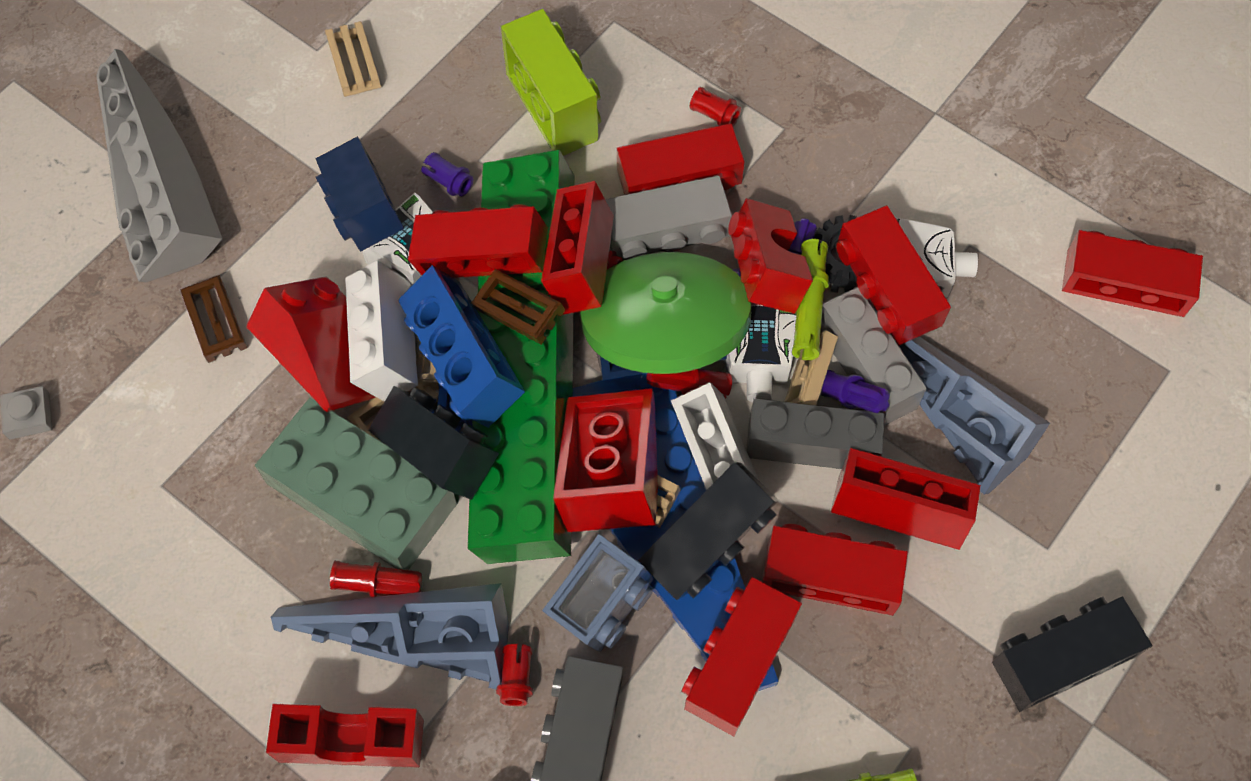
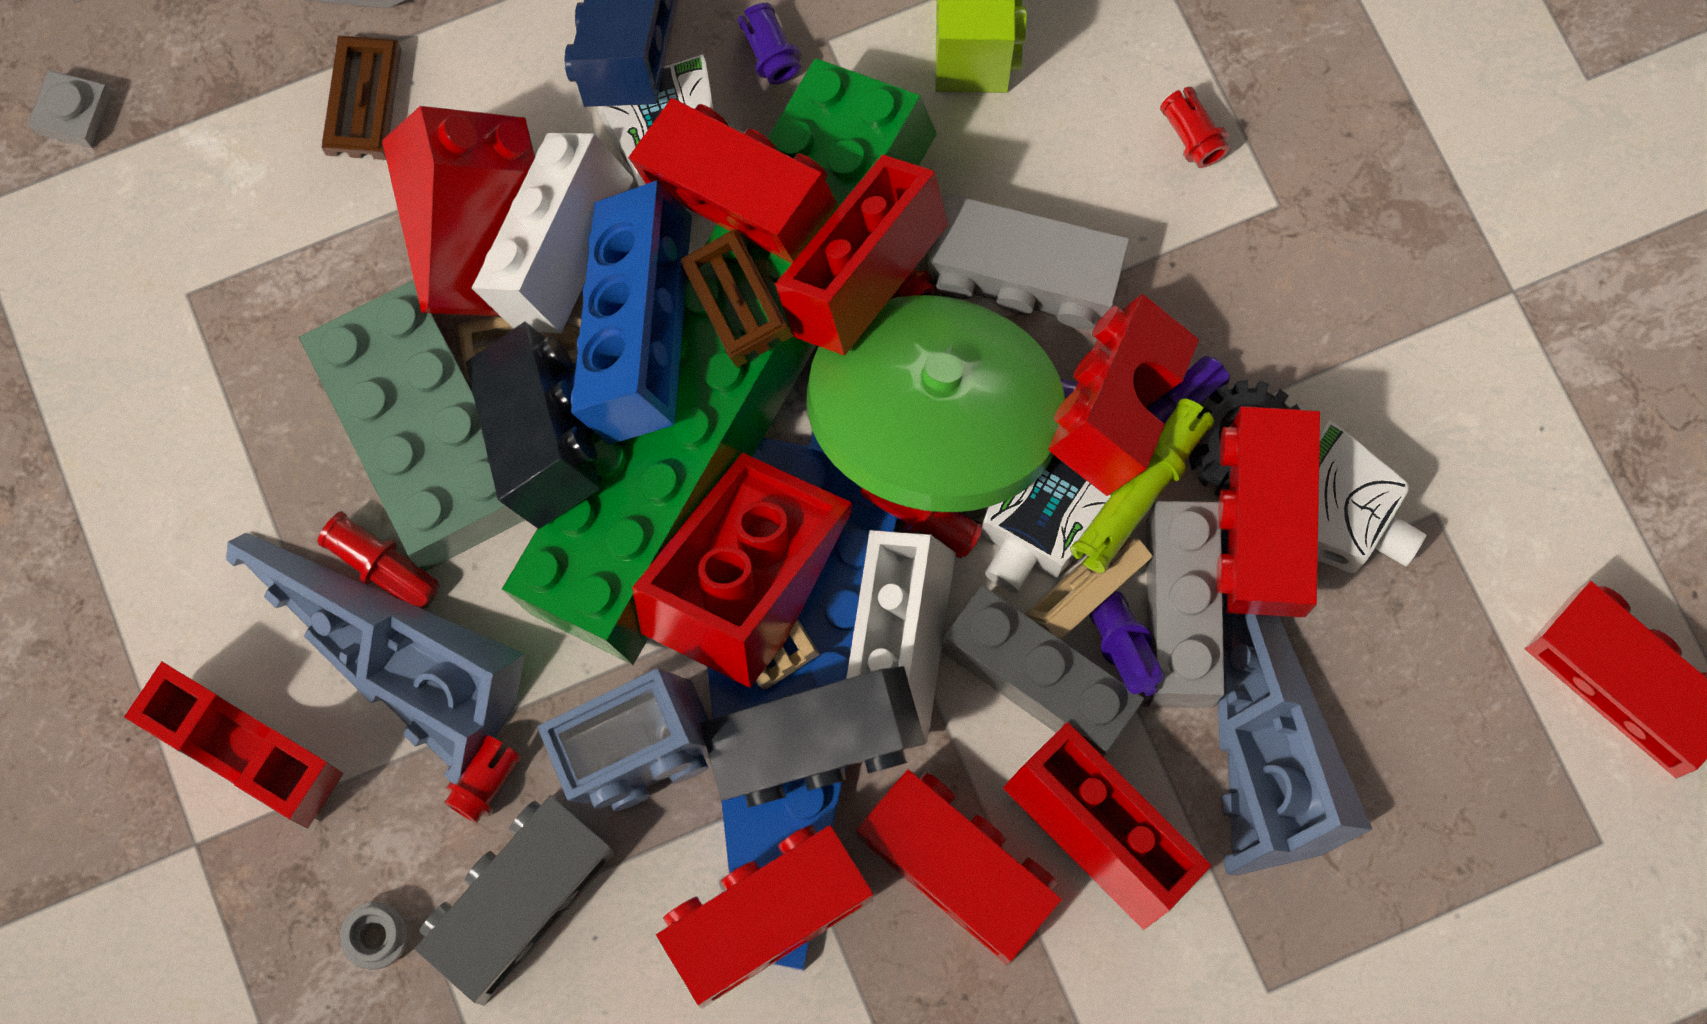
camera: 30 degrees right, 10 degrees up
red brick [617,123,745,195] -> none

